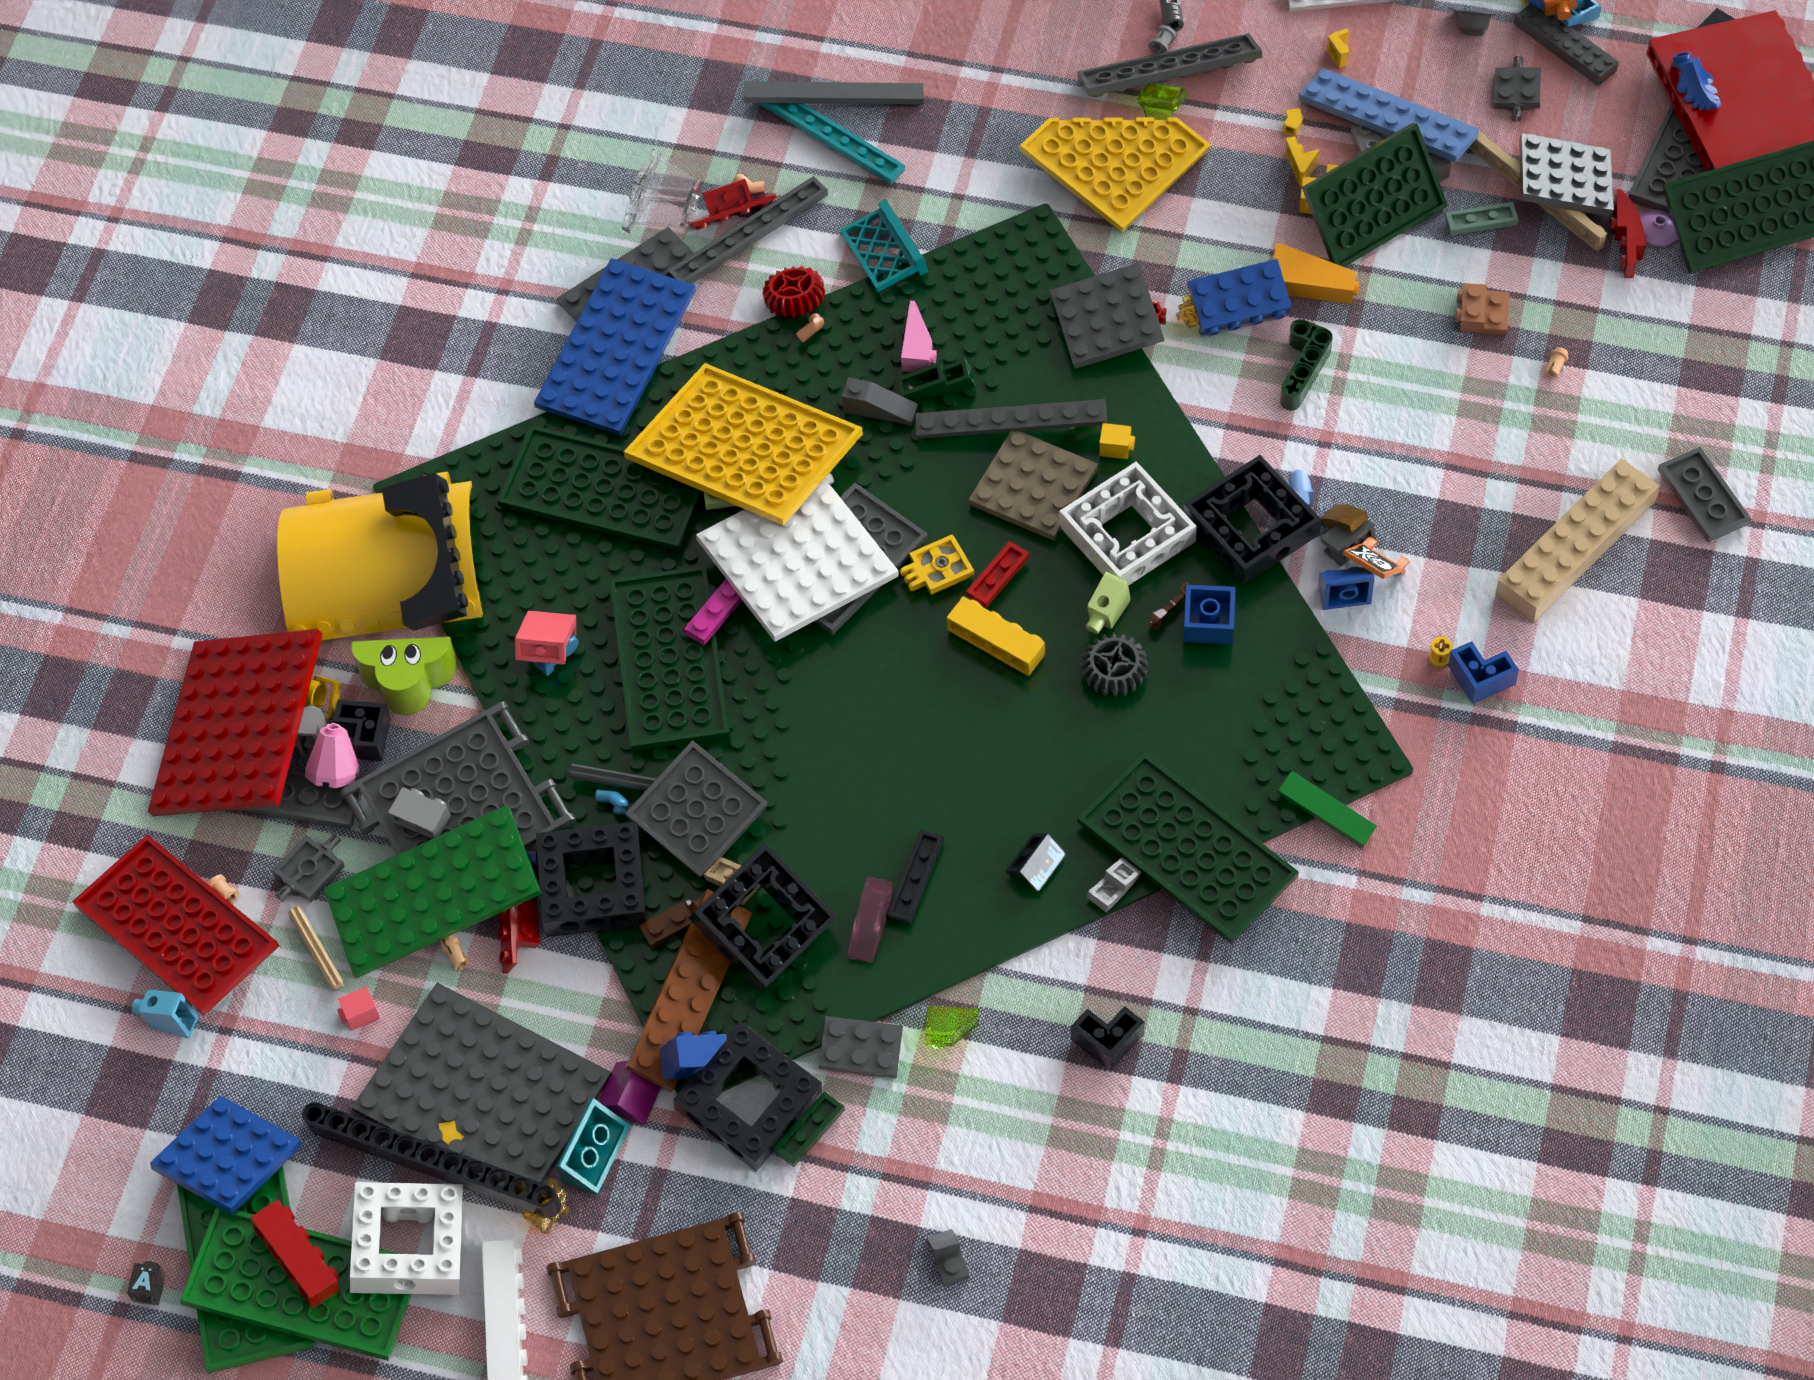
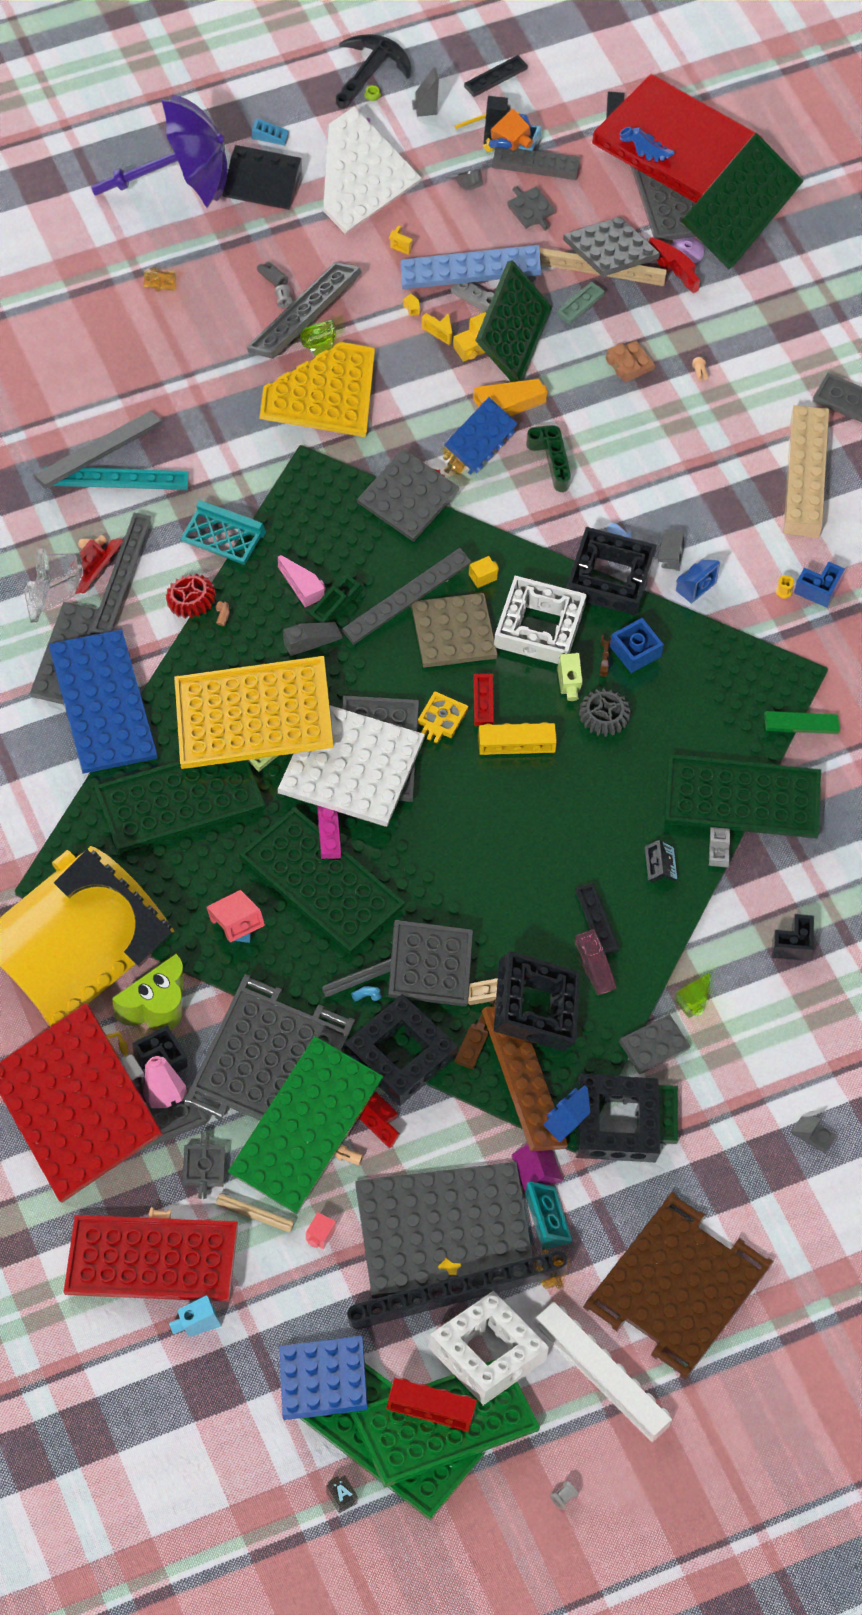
camera: 45 degrees left, 0 degrees up
light grey brick [388,787,451,839] -> none
pearl gold slope [1320,504,1368,533] -> none
flag [1342,537,1411,579] -> none

